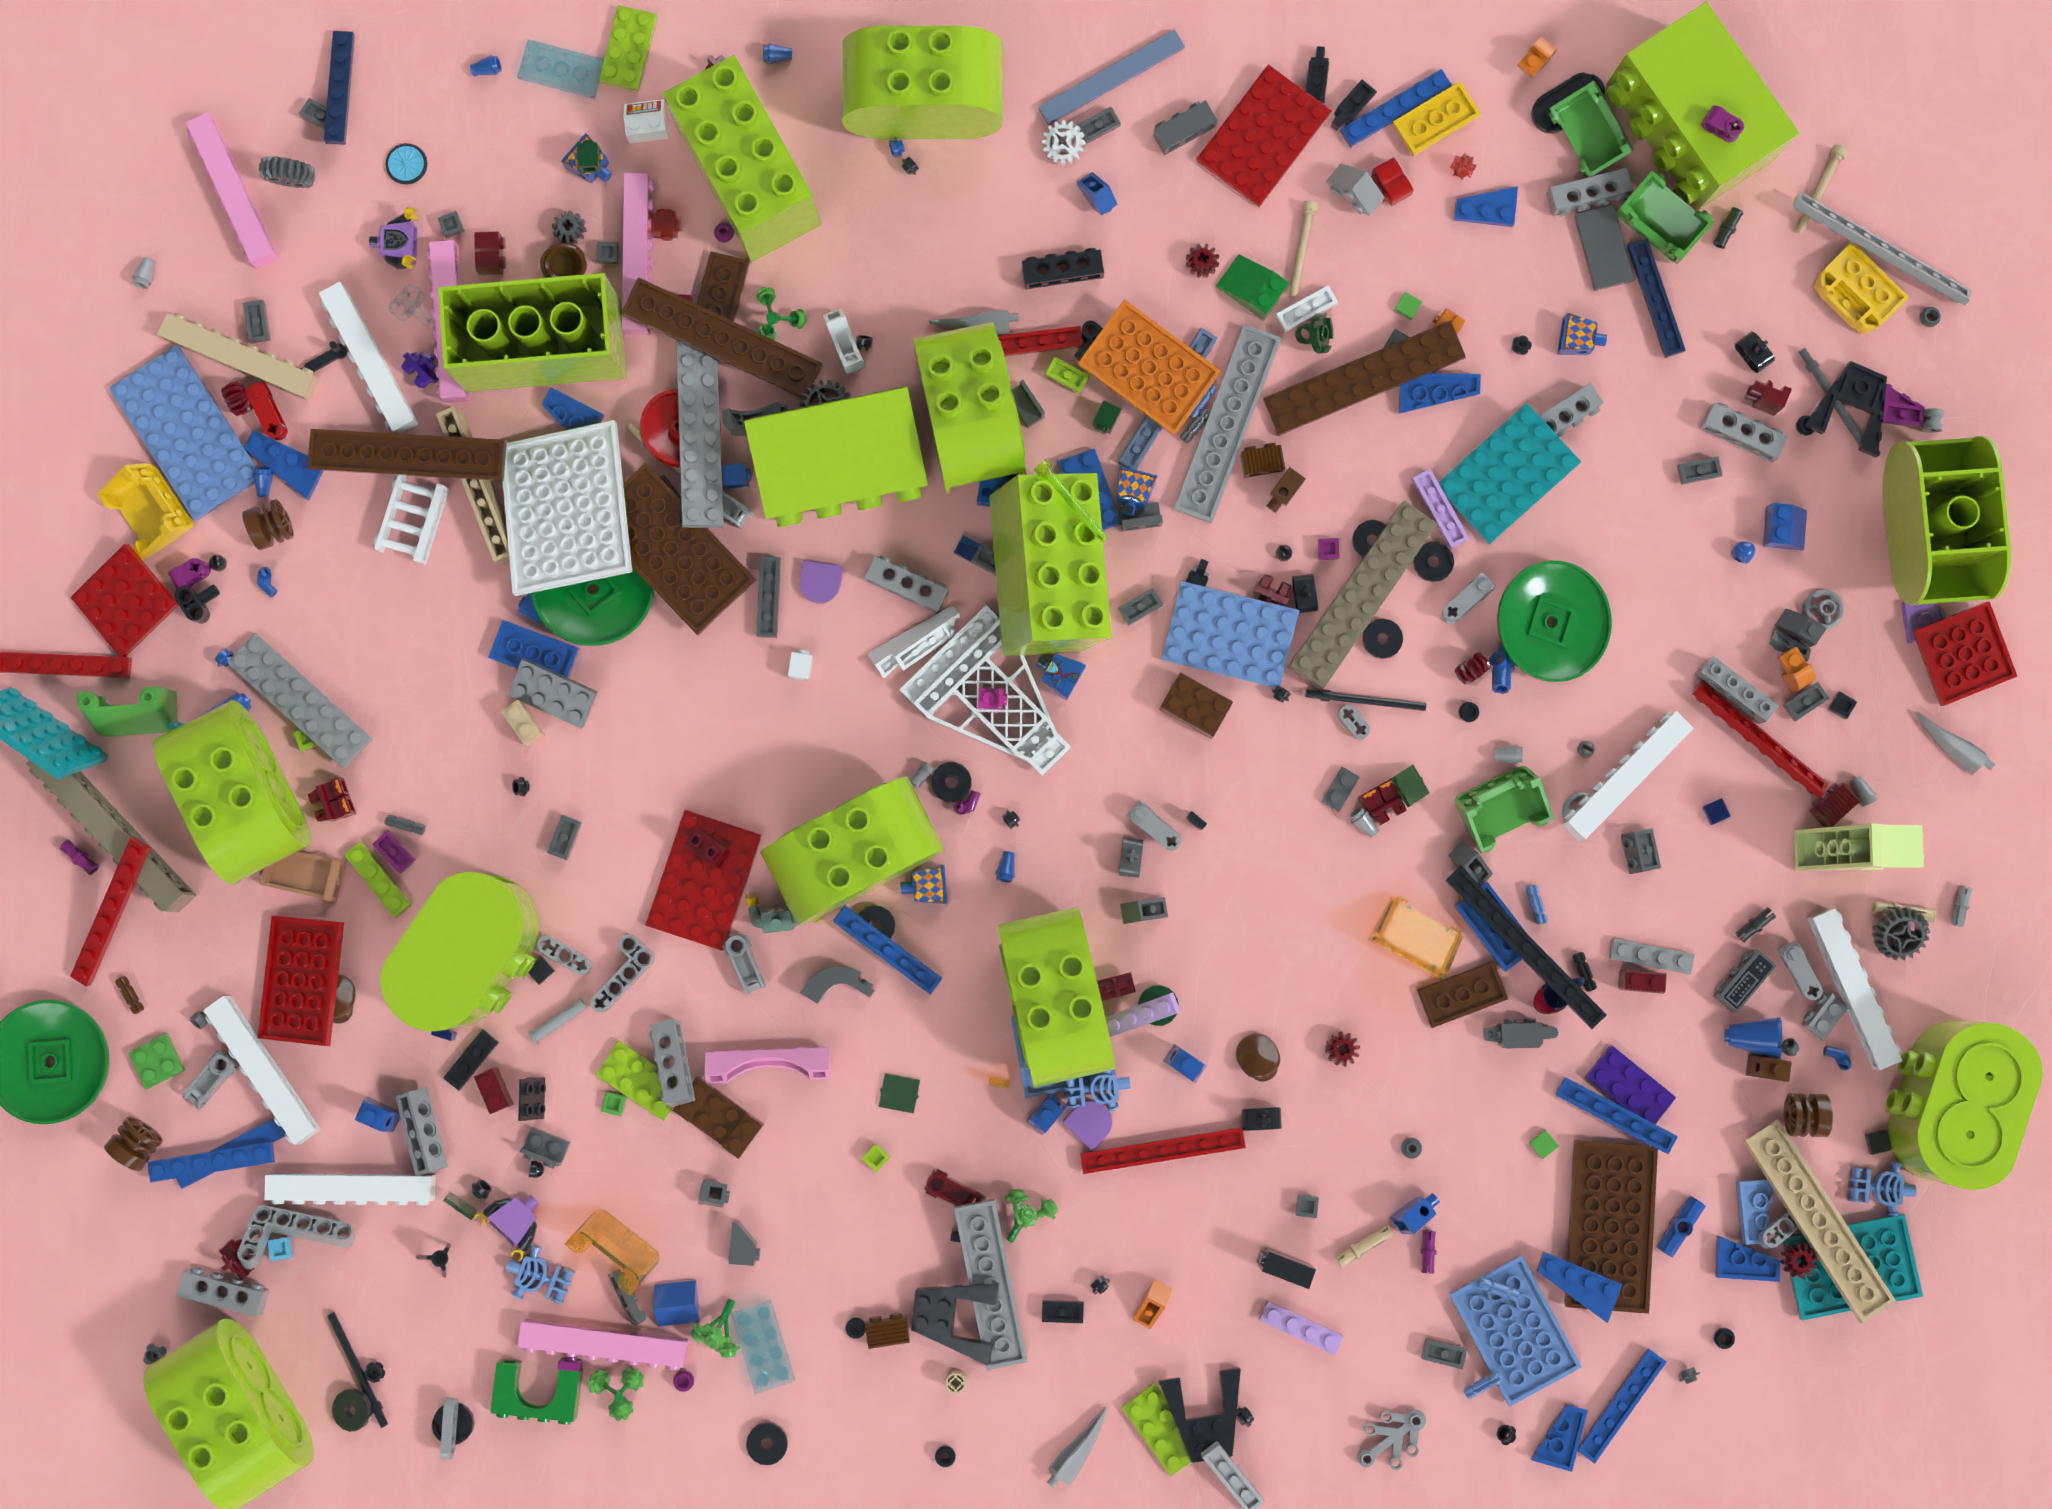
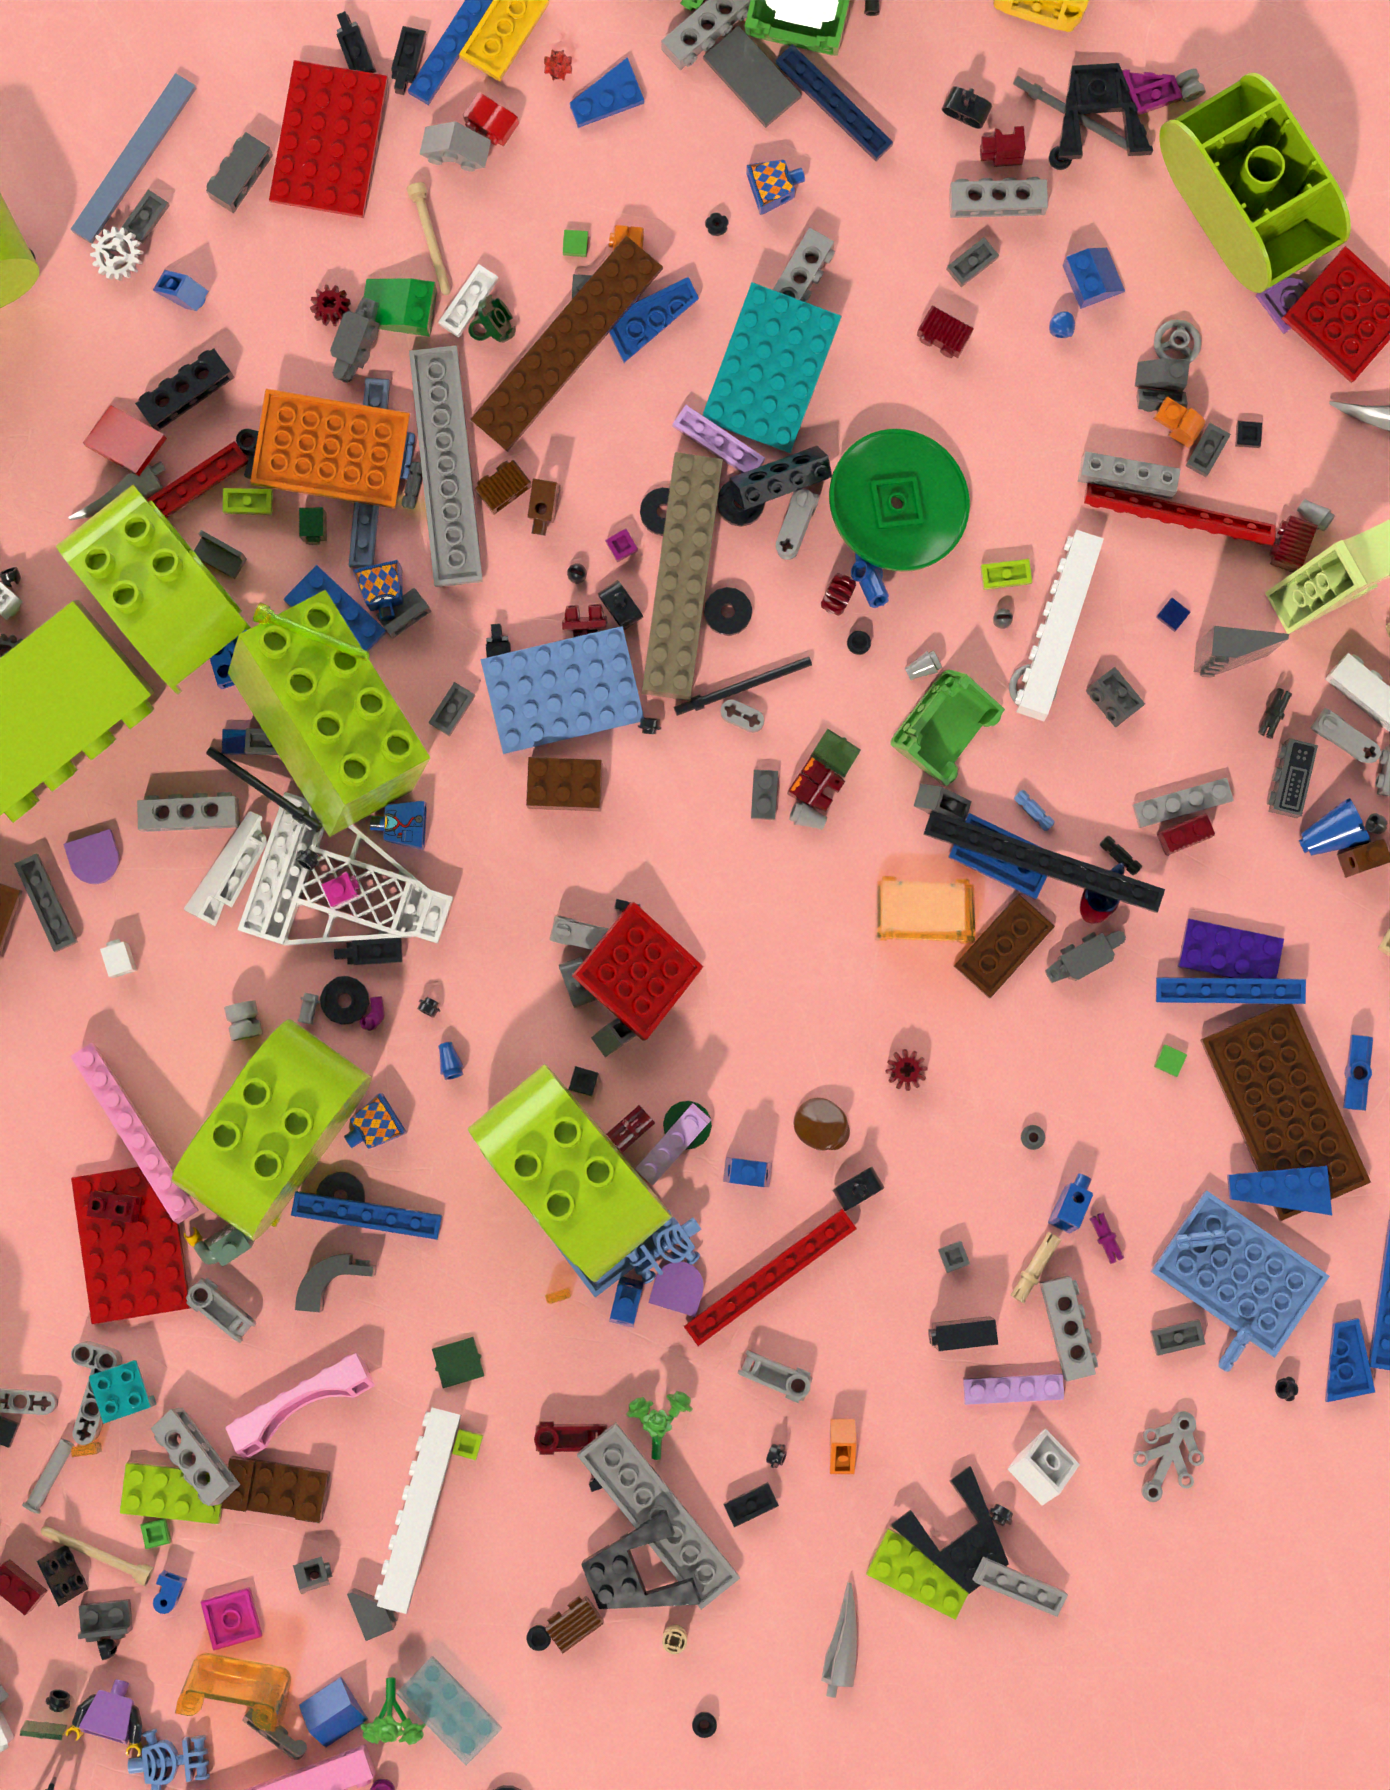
camera: 25 degrees left, 0 degrees up
none -> tan piece [41,1526,154,1586]
none -> bright pink brick [70,1043,199,1224]
none -> clear yellow tile [71,1442,102,1457]
none -> tile [83,405,167,476]
none -> teal bracket [89,1360,157,1424]
none -> blue leg [153,1570,187,1614]
none -> dark pink tile [200,1587,263,1651]
none -> black bar [206,747,323,832]
none -> light grey wheel [224,1000,263,1041]
none -> black plate [296,849,319,871]
none -> dark grey hinge [330,297,380,383]
none -> black hinge [334,938,403,966]
none -> white brick [374,1407,462,1614]
none -> black tile [568,1066,599,1096]
none -> red plate [572,902,704,1041]
none -> black brick [729,446,832,510]
none -> light grey piece [738,1350,813,1403]
none -> dark red brick [916,305,974,358]
none -> lime plate [980,559,1032,590]
none -> white slope [1007,1428,1080,1505]
none -> light grey brick [1040,1276,1098,1381]
none -> dark grey slope [1194,626,1289,677]

